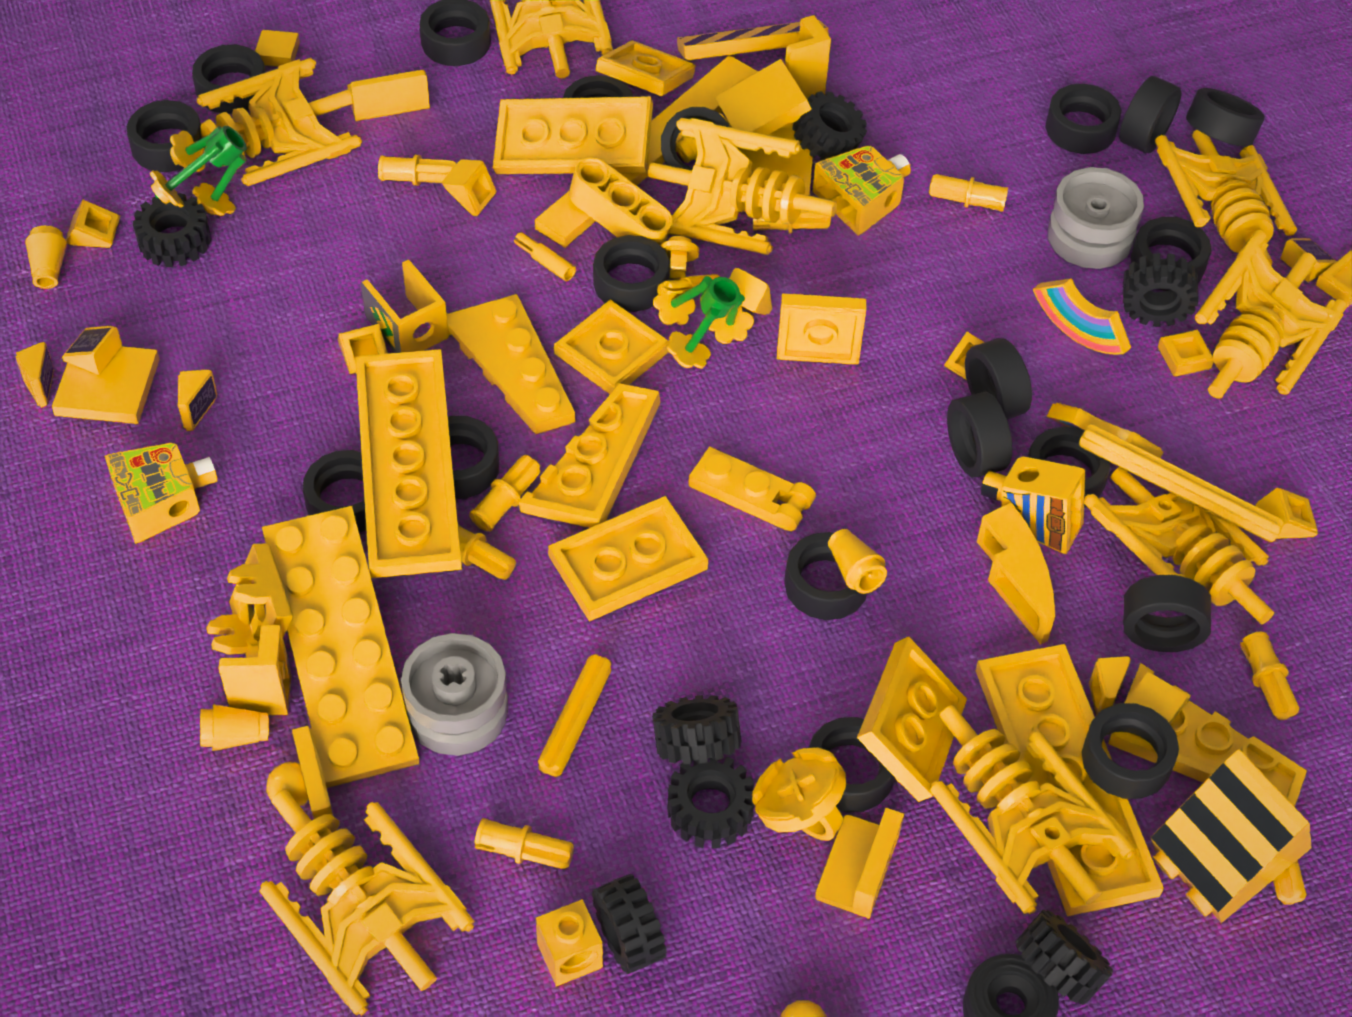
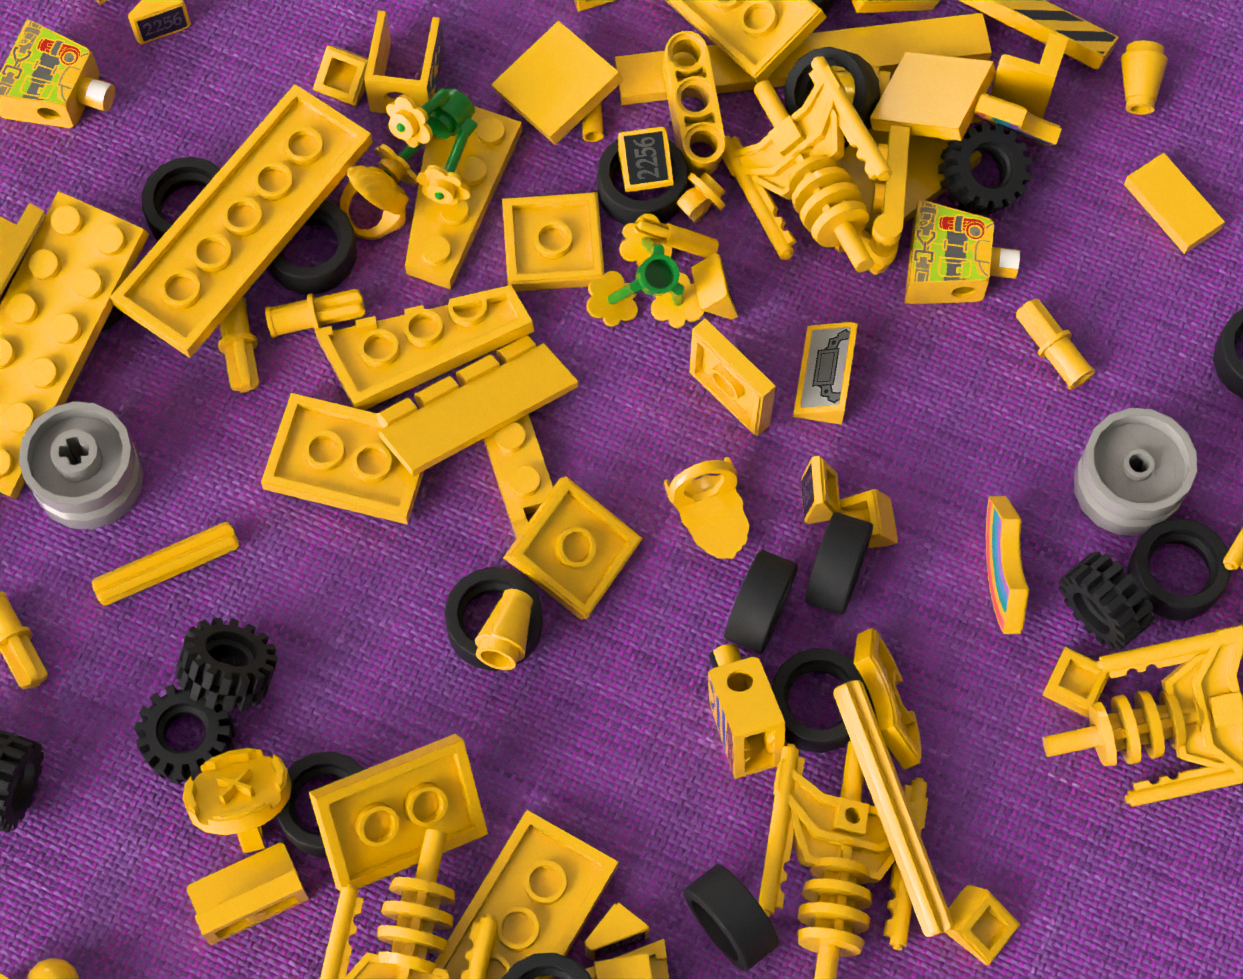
camera: 45 degrees right, 15 degrees up
yellow slope [977,502,1055,645] -> none
none -> yellow piece [340,165,409,240]
none -> plant [374,88,477,205]
none -> yellow windscreen [377,335,578,476]
none -> yellow tile [491,21,623,145]
none -> yellow tile [503,476,643,620]
none -> slope [618,127,673,192]
none -> yellow piece [664,457,749,559]
none -> slope [793,322,858,425]
none -> yellow slope [801,456,841,524]
none -> yellow plate [867,125,910,265]
none -> yellow tile [974,93,1062,146]
none -> yellow cone [1120,40,1168,115]
none -> yellow tile [1124,153,1225,254]

